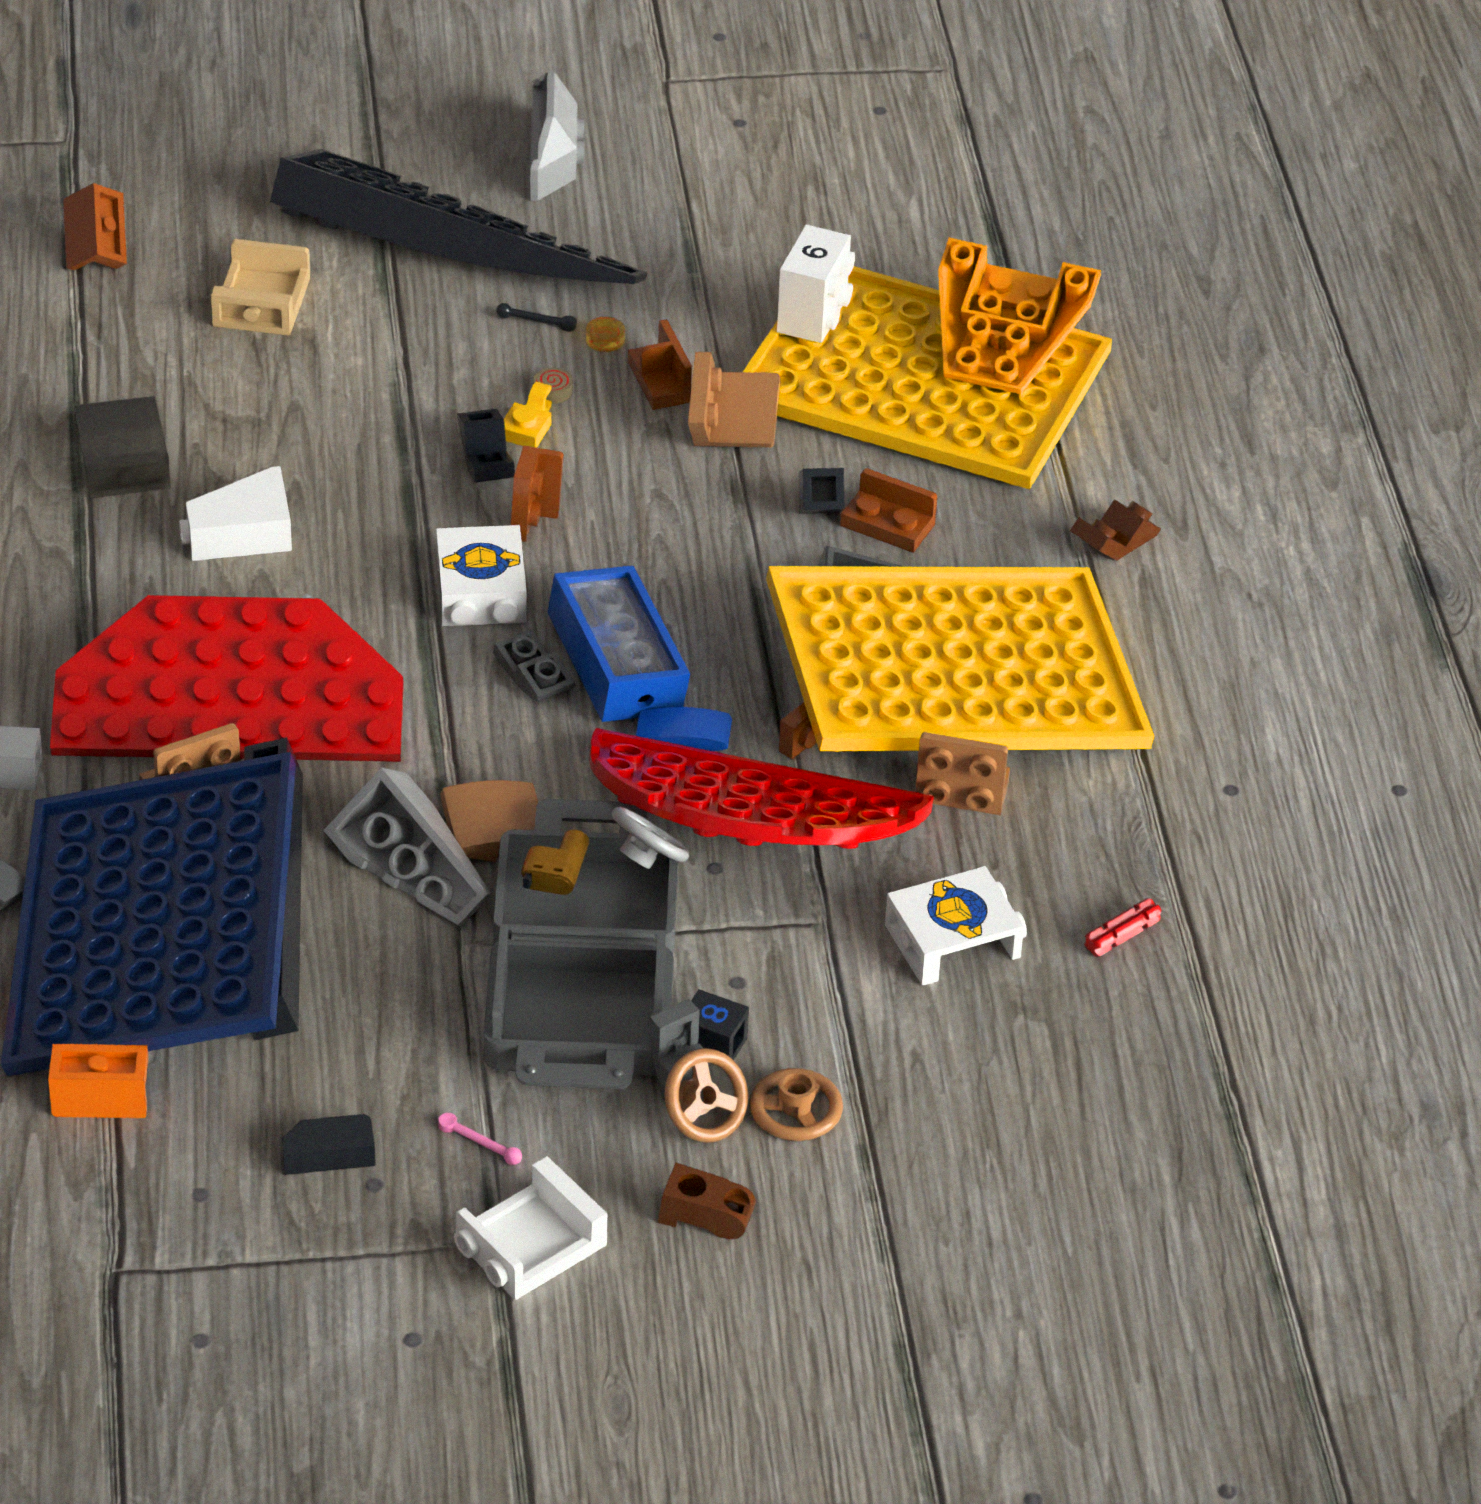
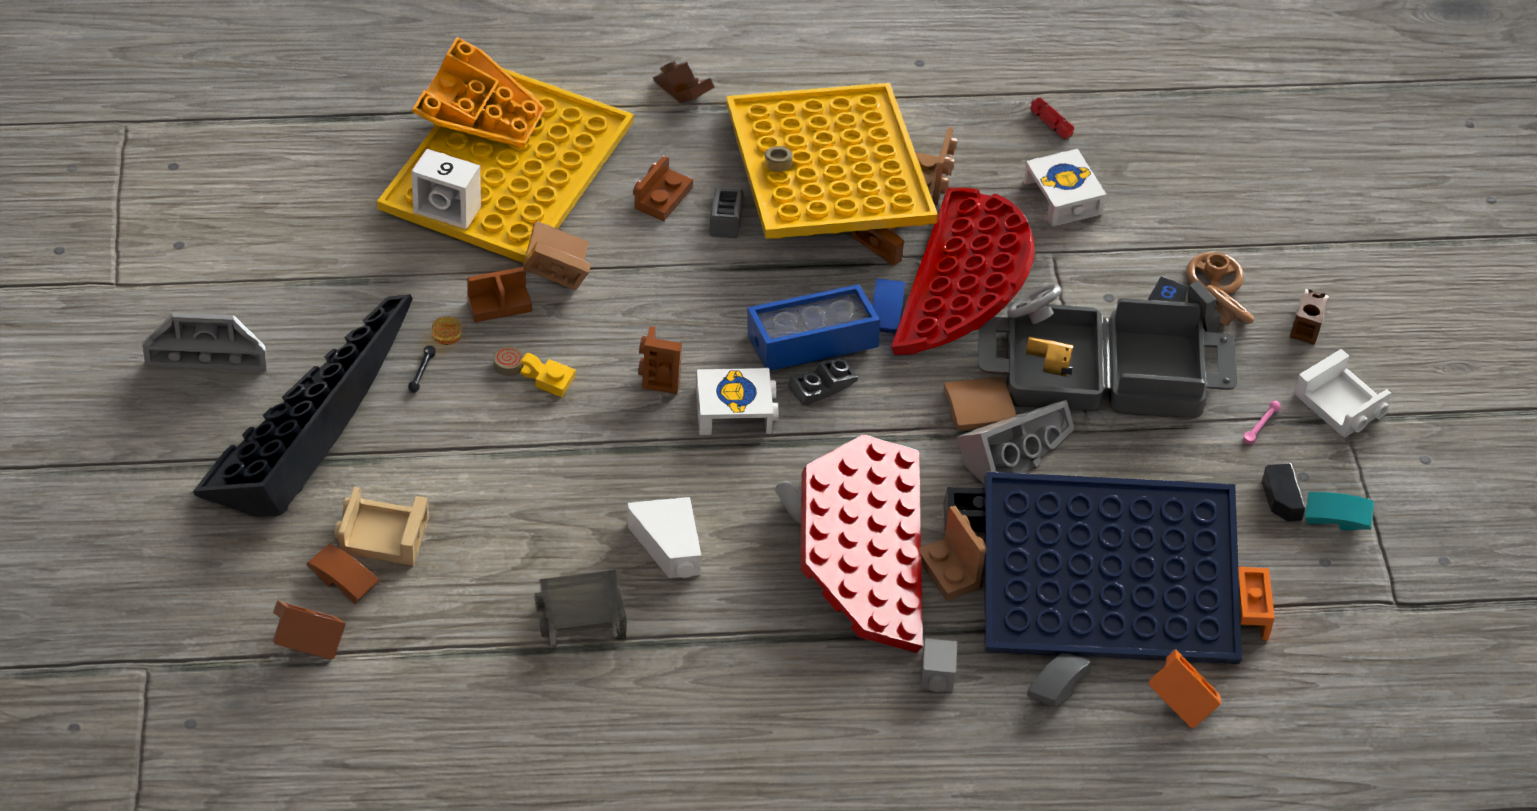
camera: 90 degrees left, 5 degrees up
black slope [457,408,515,483] -> none
black brick [798,468,845,514] -> none
none -> dark orange slope [307,543,379,604]
none -> dark tan tile [764,146,793,172]
none -> teal slope [1305,492,1374,530]

